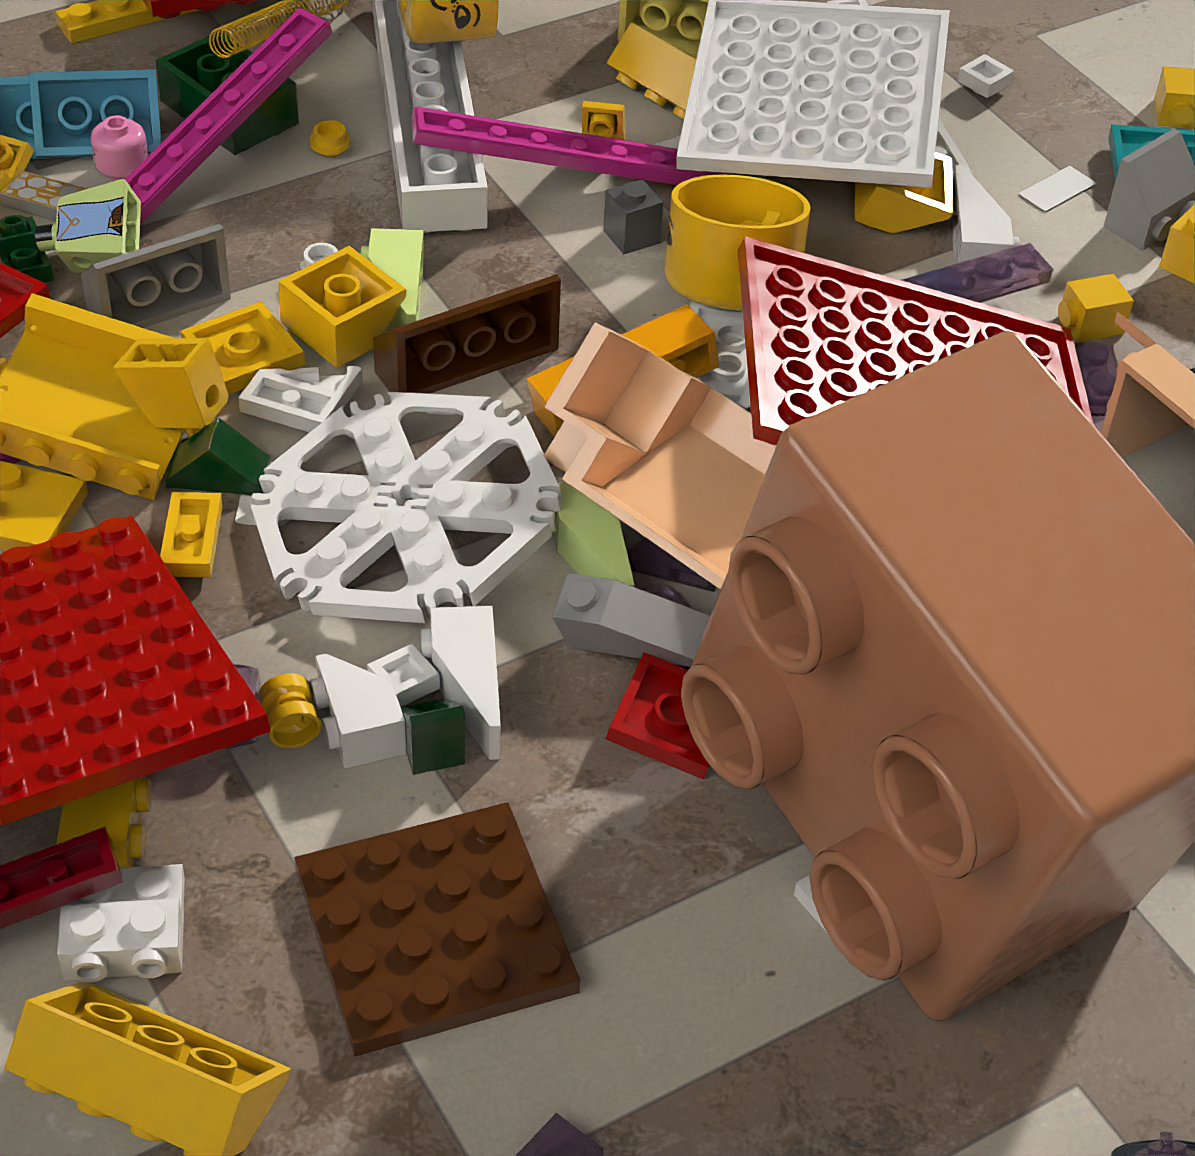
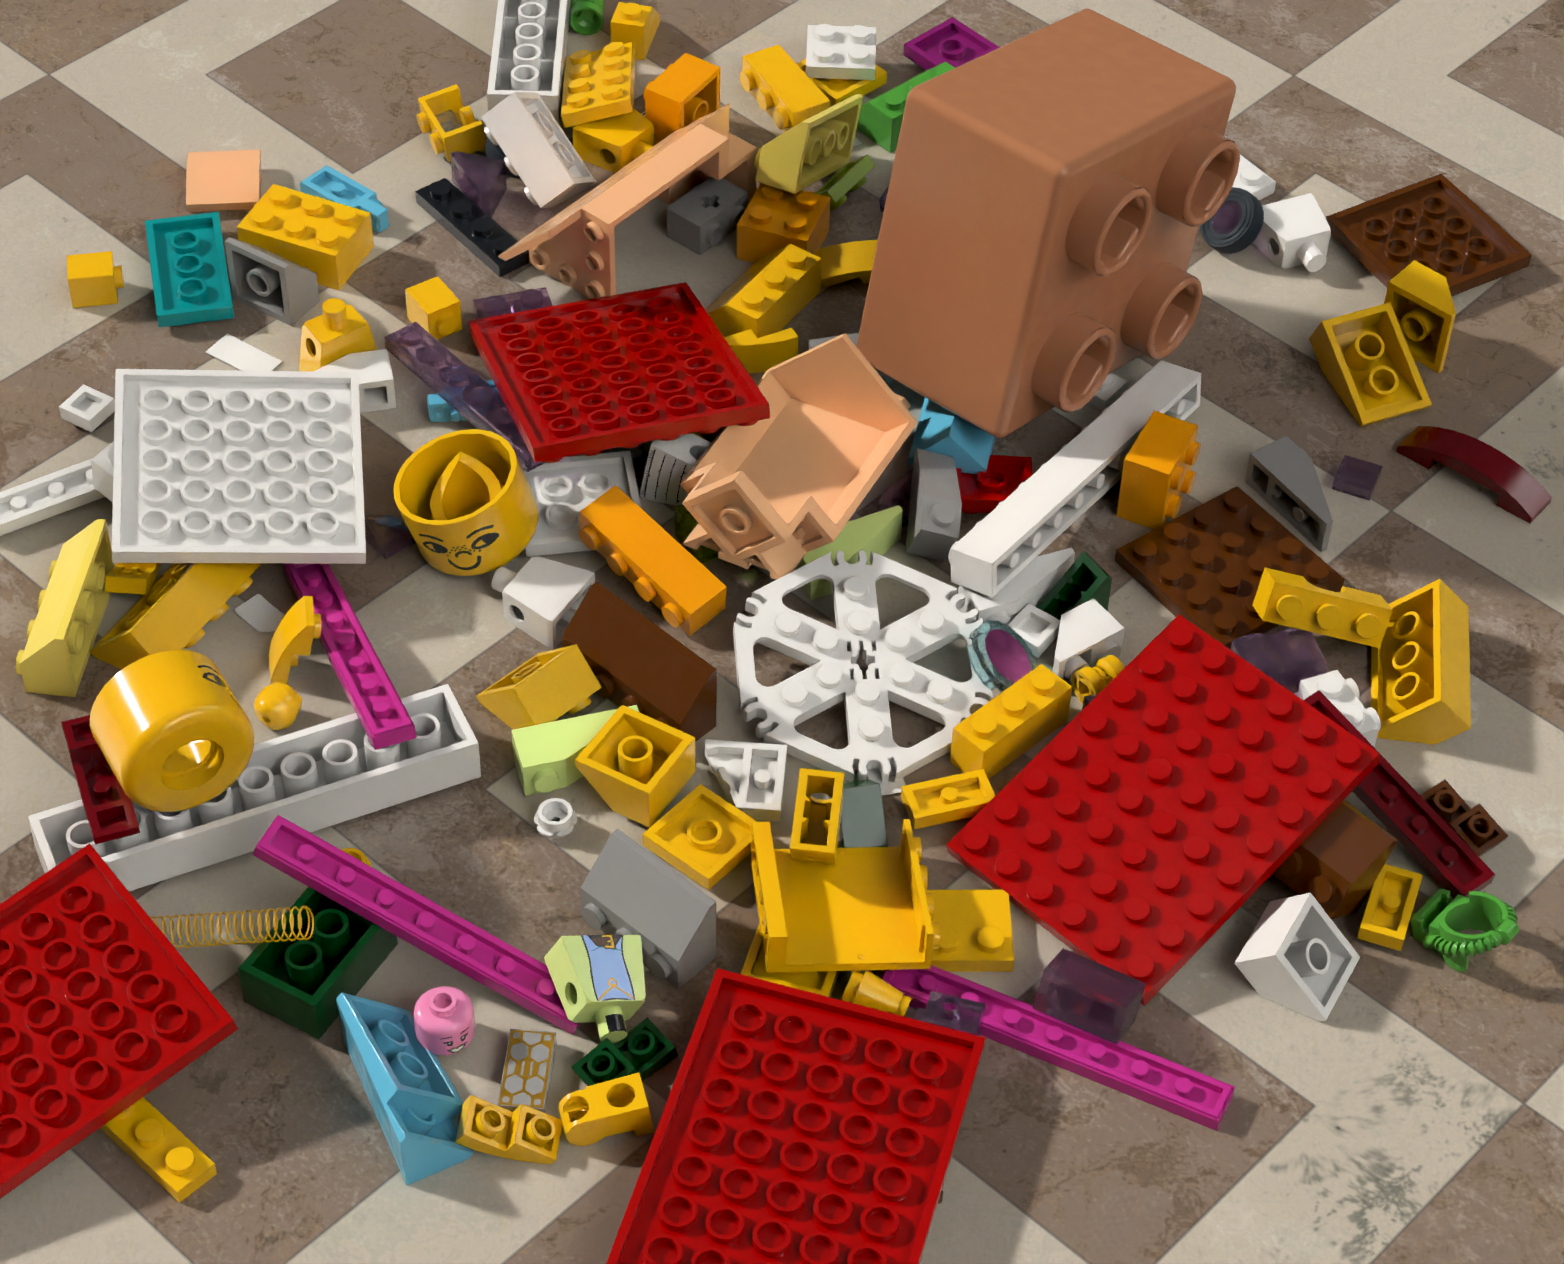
camera: 105 degrees left, 0 degrees up
dark grey brick [603,179,664,255] -> none
none -> yellow piece [253,682,303,730]
none -> yellow torso [299,298,377,372]
none -> yellow slope [476,644,602,729]
none -> white torso [491,556,595,650]
none -> white brick [948,360,1201,598]
none -> yellow brick [950,664,1072,780]
none -> tile [968,620,1037,692]
none -> light orange brick [1116,411,1201,529]
none -> clear purple brick [1230,628,1328,693]
none -> light grey slope [1245,436,1333,552]
none -> yellow arch [1252,567,1393,648]

